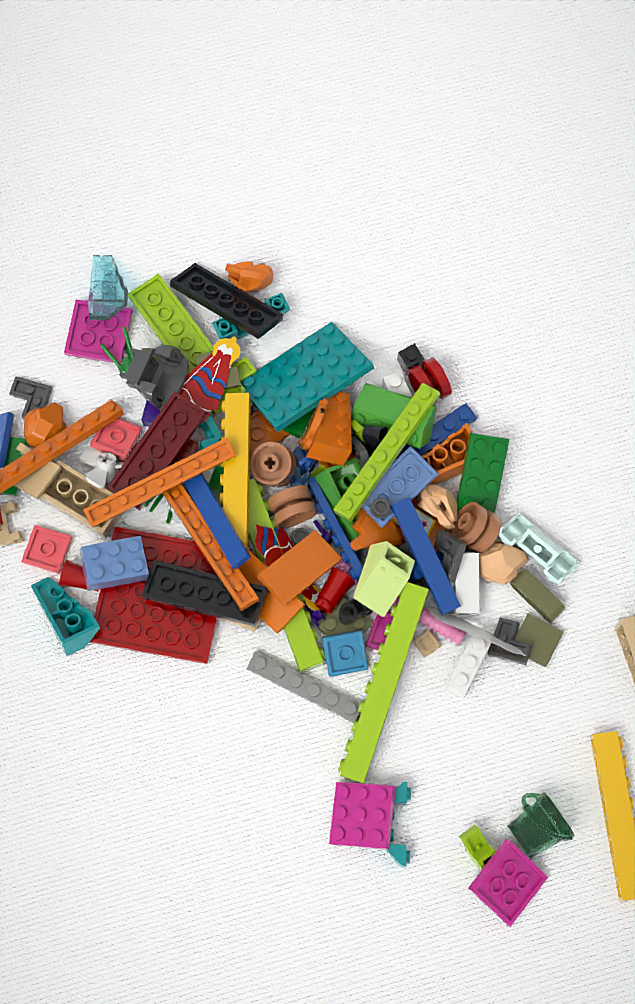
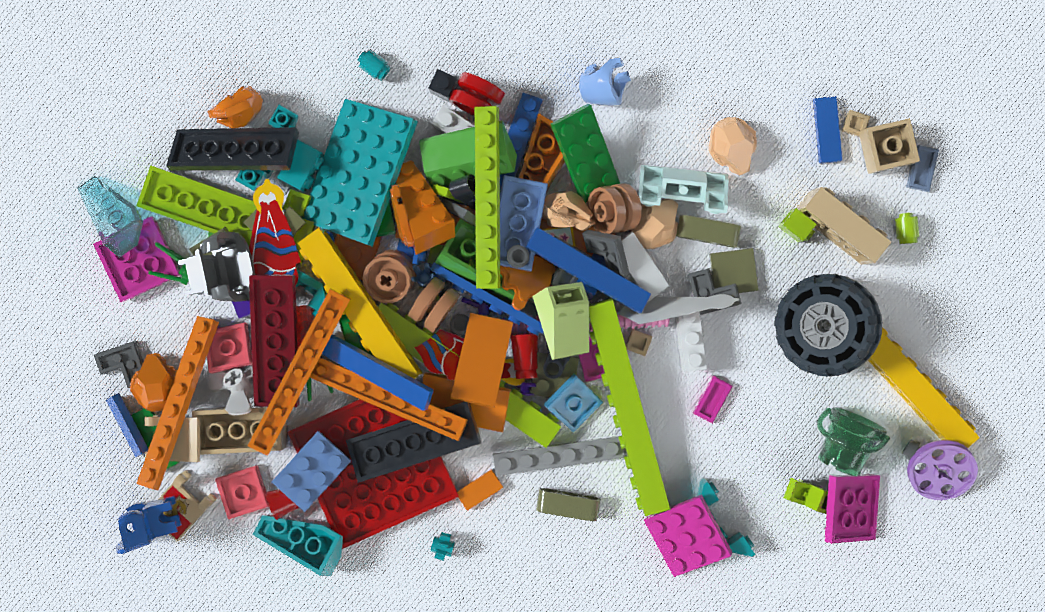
camera: 35 degrees left, 15 degrees up
none -> teal brick [277,140,325,192]
none -> teal brick [357,49,391,81]
none -> teal gear [430,532,455,561]
none -> orange tile [457,469,503,511]
none -> olive beam [536,488,601,522]
none -> light blue piece [579,58,631,106]
none -> dark pink tile [692,375,733,424]
none -> light nougat helmet [708,117,757,176]
none -> black wheel [774,274,883,377]
none -> lime brick [778,208,817,242]
none -> dark grey plate [902,439,921,460]
none -> medium lavender wedge [907,440,978,500]

